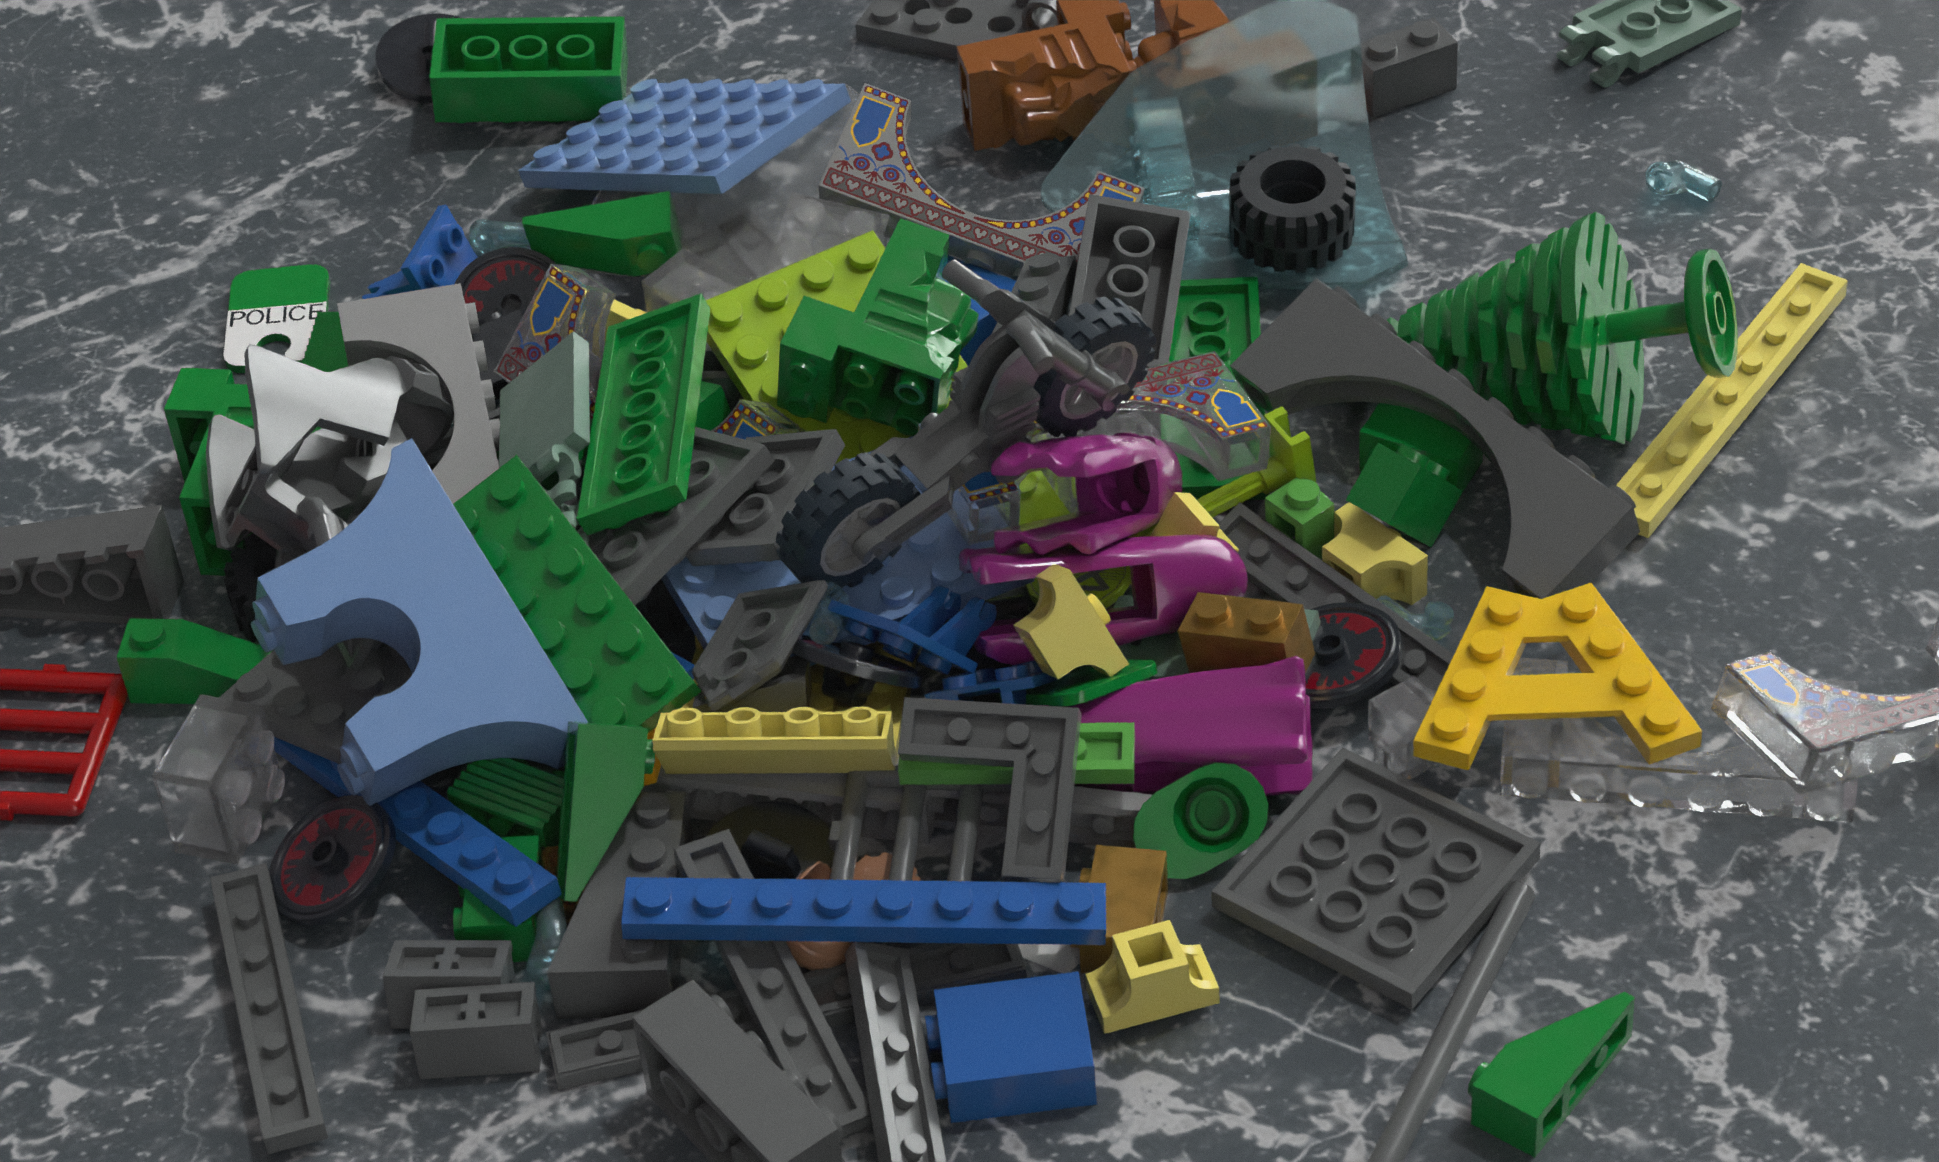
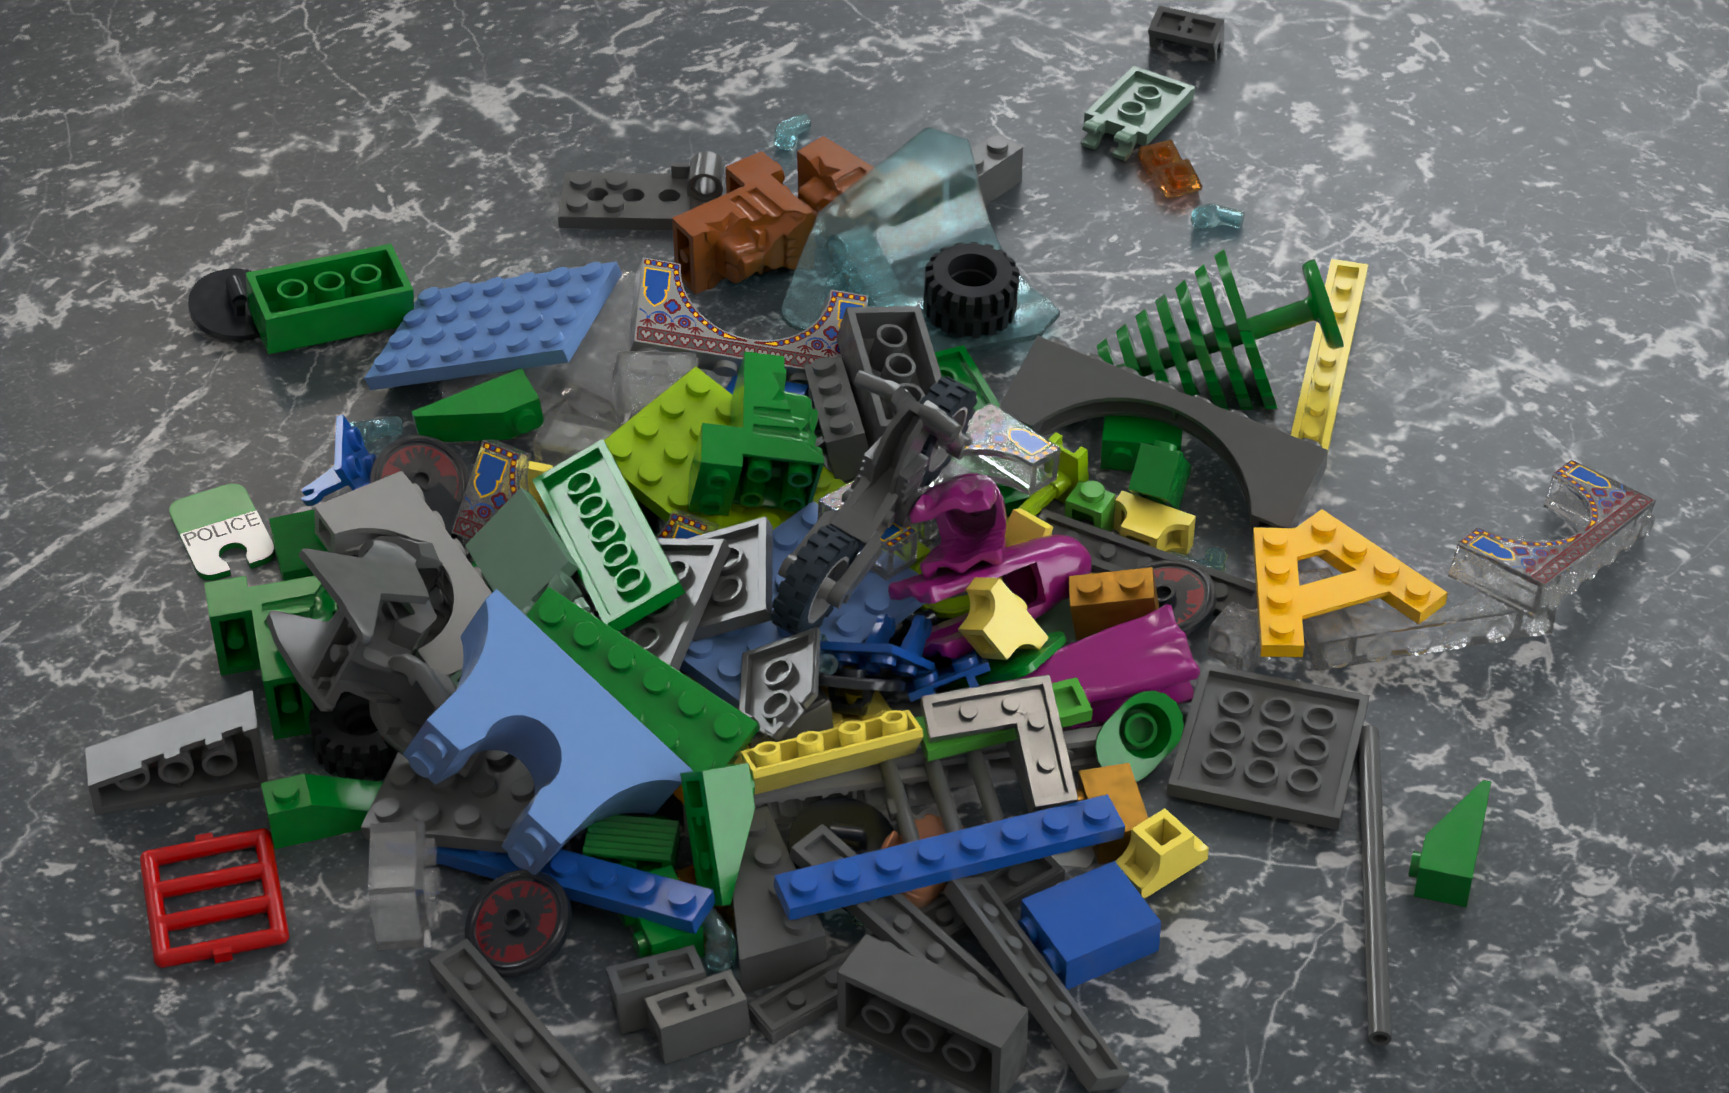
camera: 25 degrees left, 0 degrees up
none -> clear orange slope [1137,139,1203,199]

